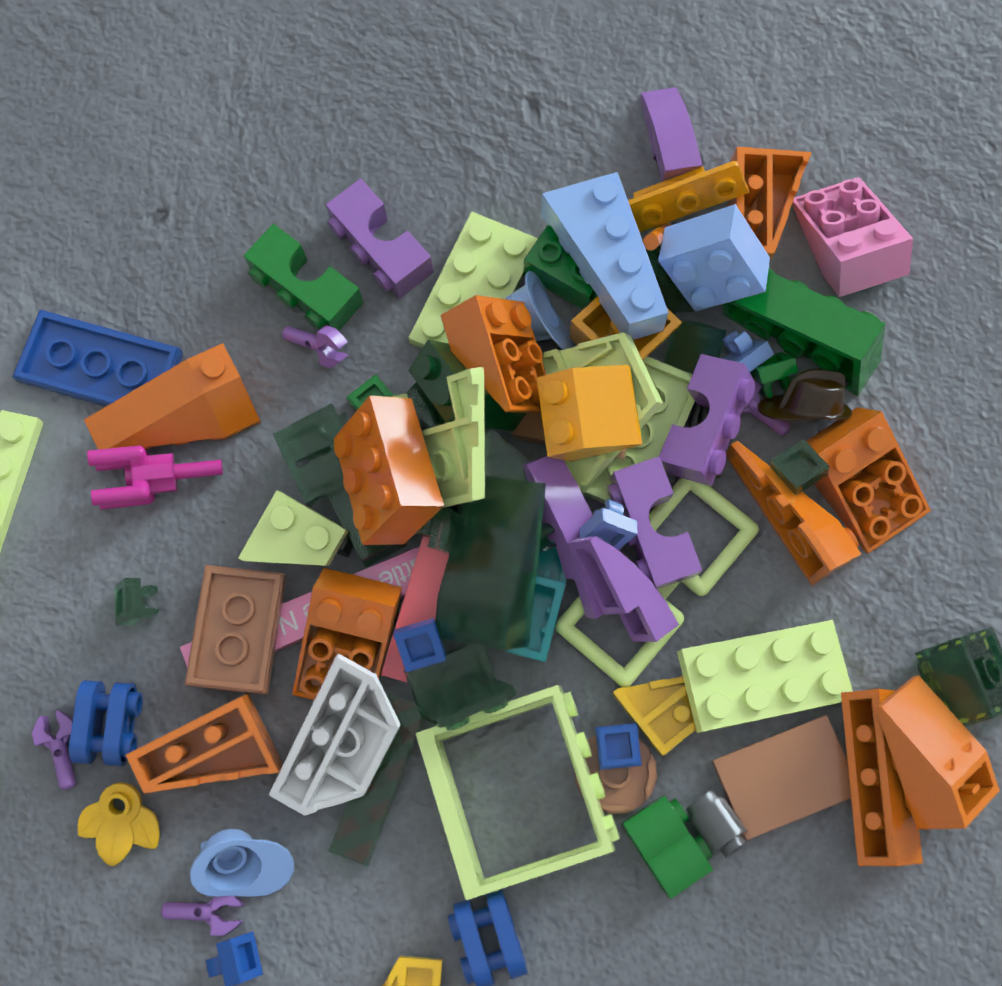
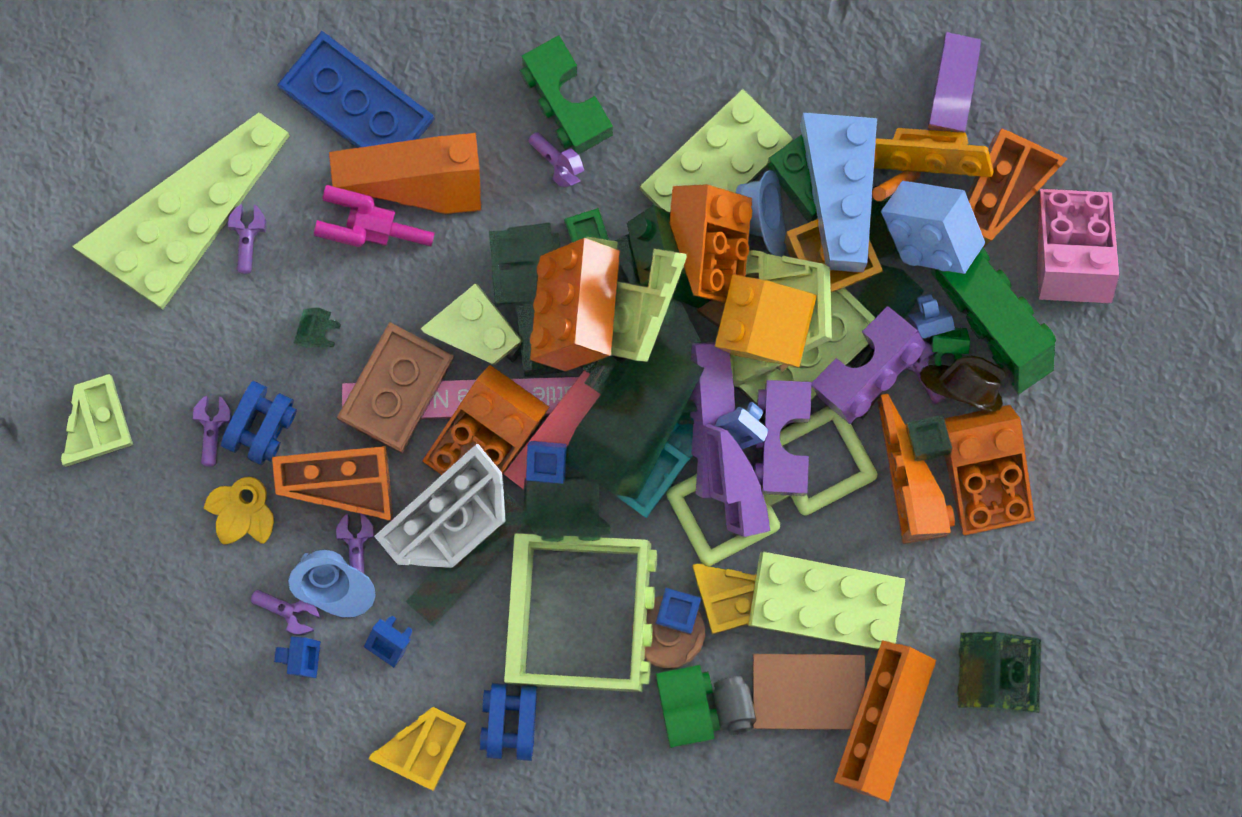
camera: 15 degrees right, 5 degrees up
medium lavender arch [326,178,434,299] -> none
orange slope [876,676,1000,829] -> none
none -> medium lavender bar [228,204,267,274]
none -> medium lavender bar [336,513,375,573]
none -> blue tile [364,616,412,668]

